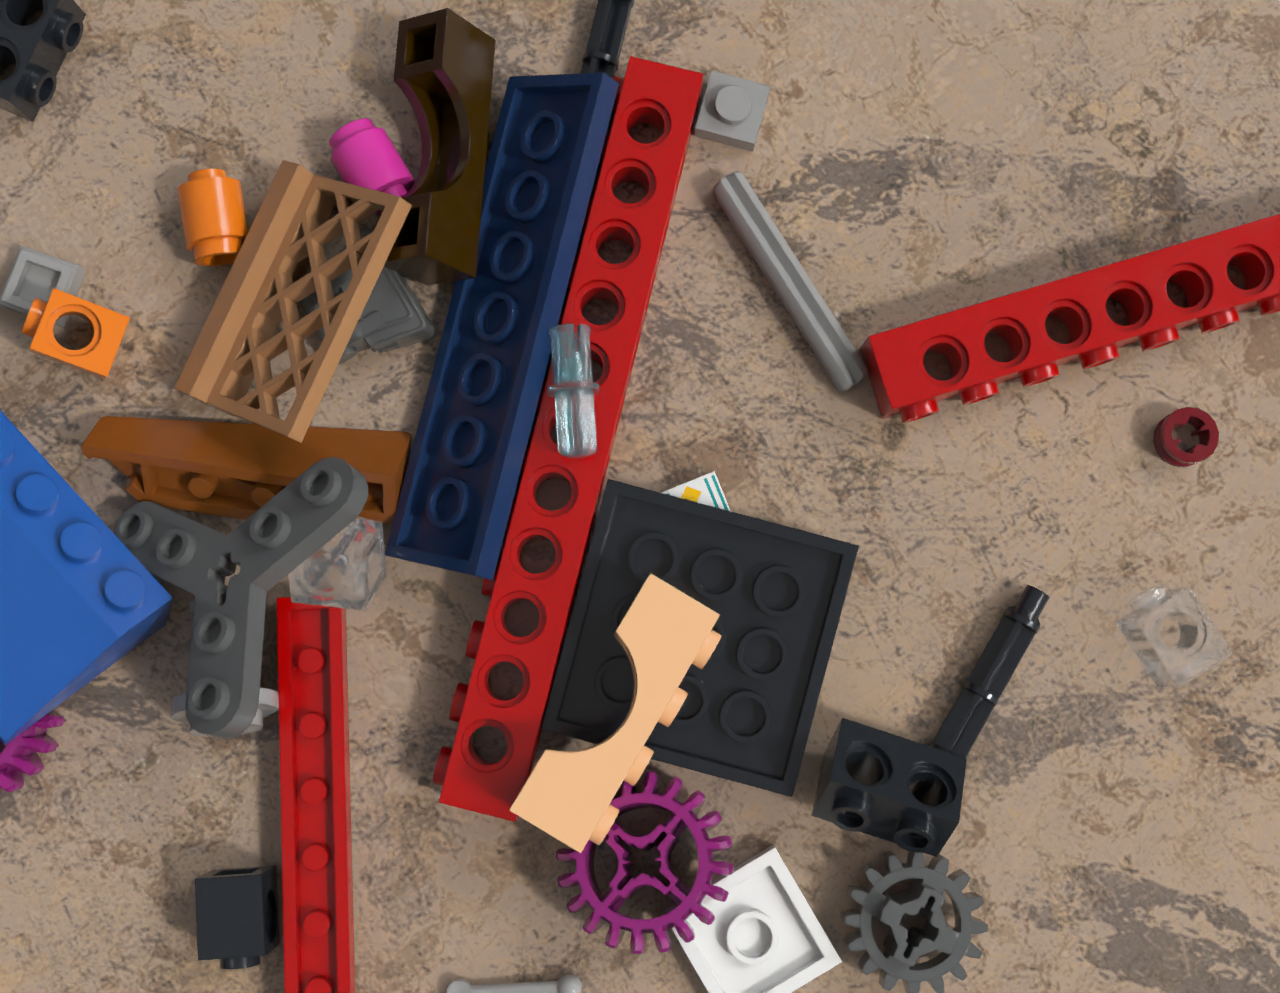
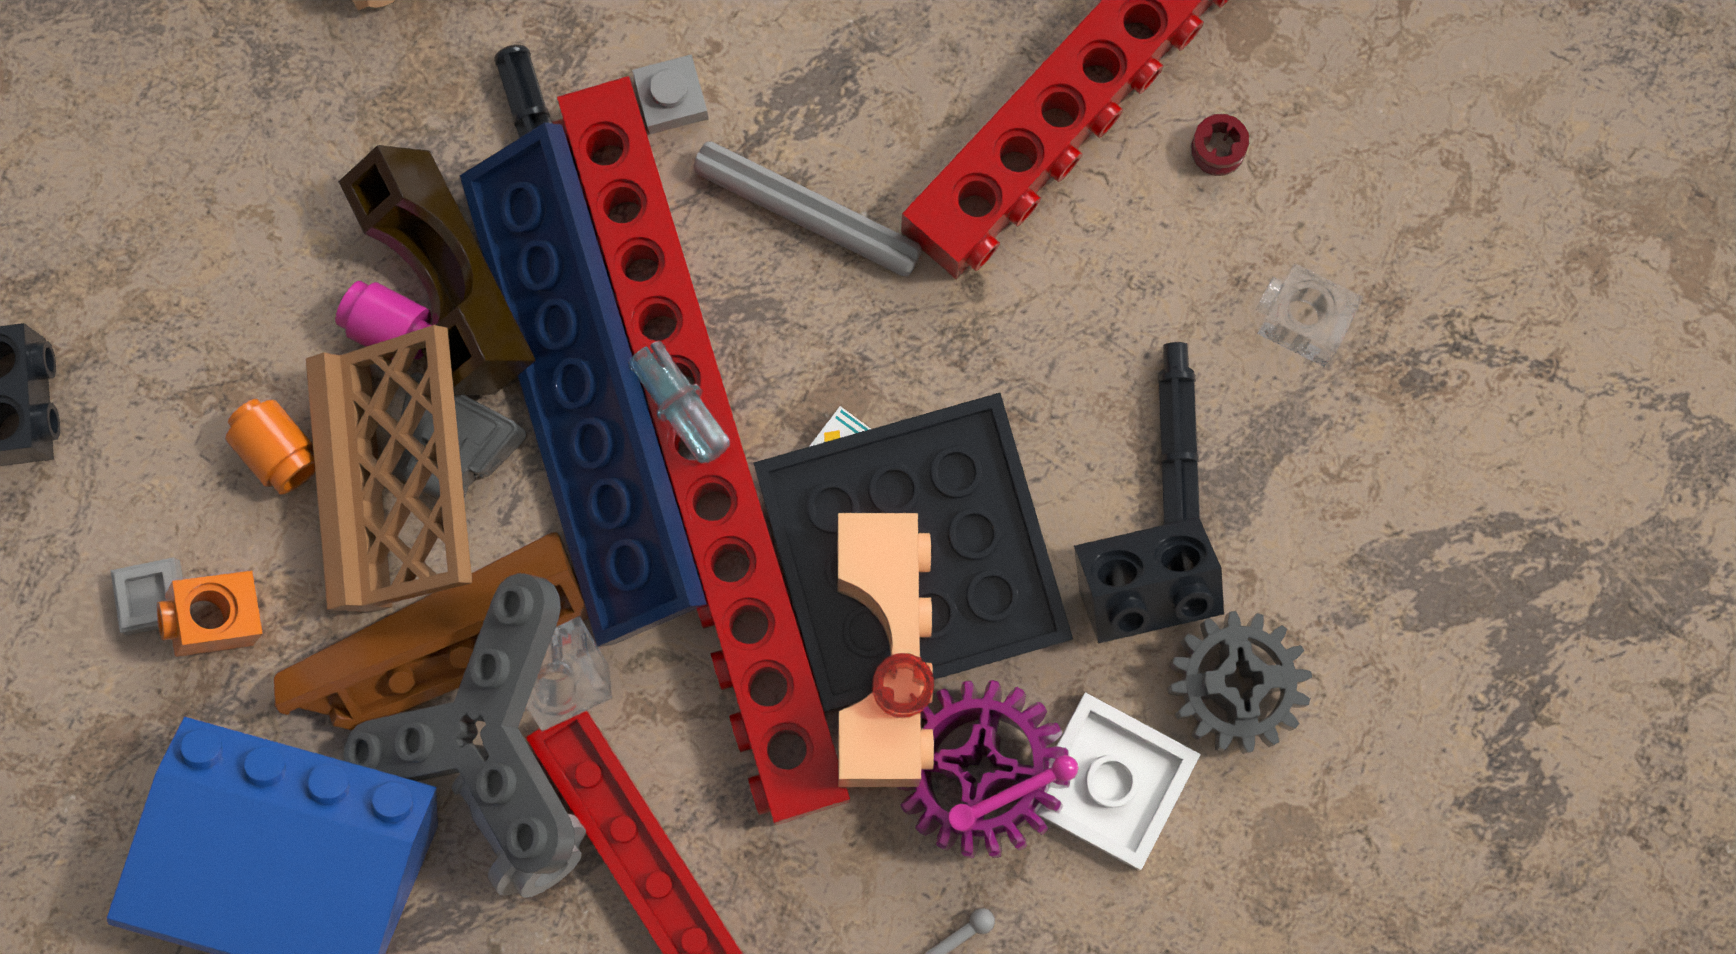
camera: 30 degrees left, 5 degrees down
none -> clear red bush [873,653,934,718]
none -> dark pink hinge [949,755,1079,832]

